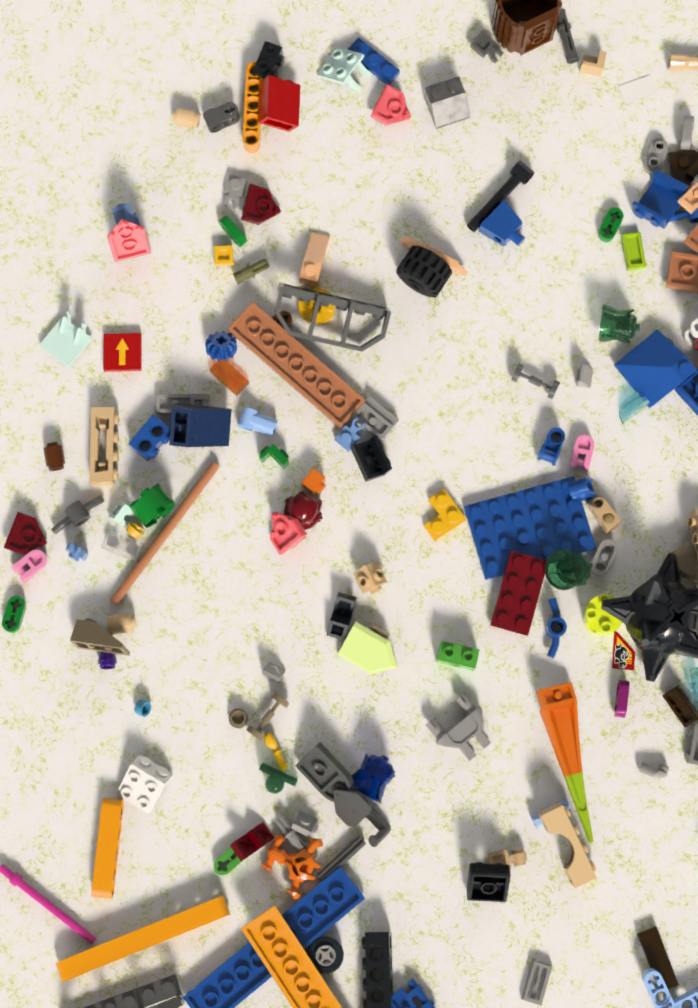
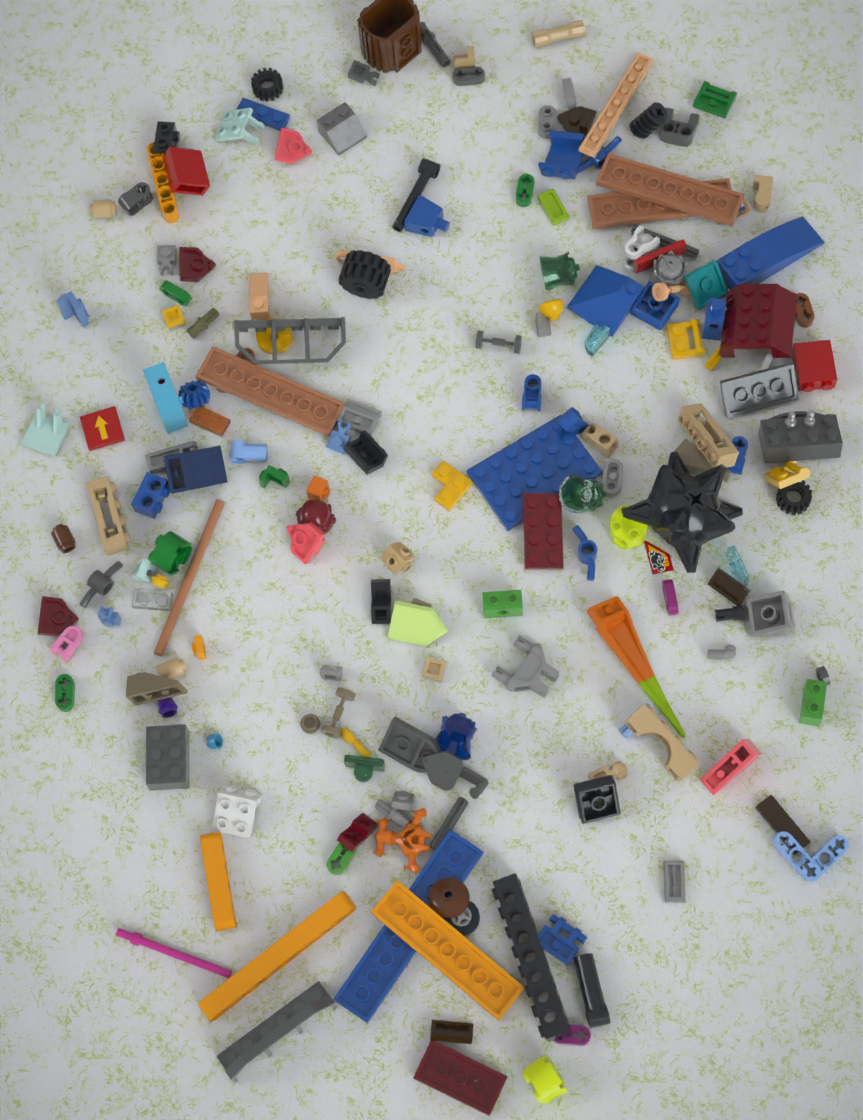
camera: 10 degrees left, 10 degrees down
coral tile [107,219,151,262] -> none
bright pink plate [569,435,594,471] -> none
none -> medium azure brick [143,362,188,434]
none -> dark grey brick [146,724,190,791]
none -> light orange plate [192,635,207,660]
none -> black tyre [251,68,284,102]
none -> tan plate [422,657,447,682]
none -> reddish brown dish [429,878,470,918]
none -> dark grey beam [452,66,485,86]
none -> yellow brick [538,299,563,322]
none -> coral slope [700,738,762,795]
none -> black pin [715,605,744,622]

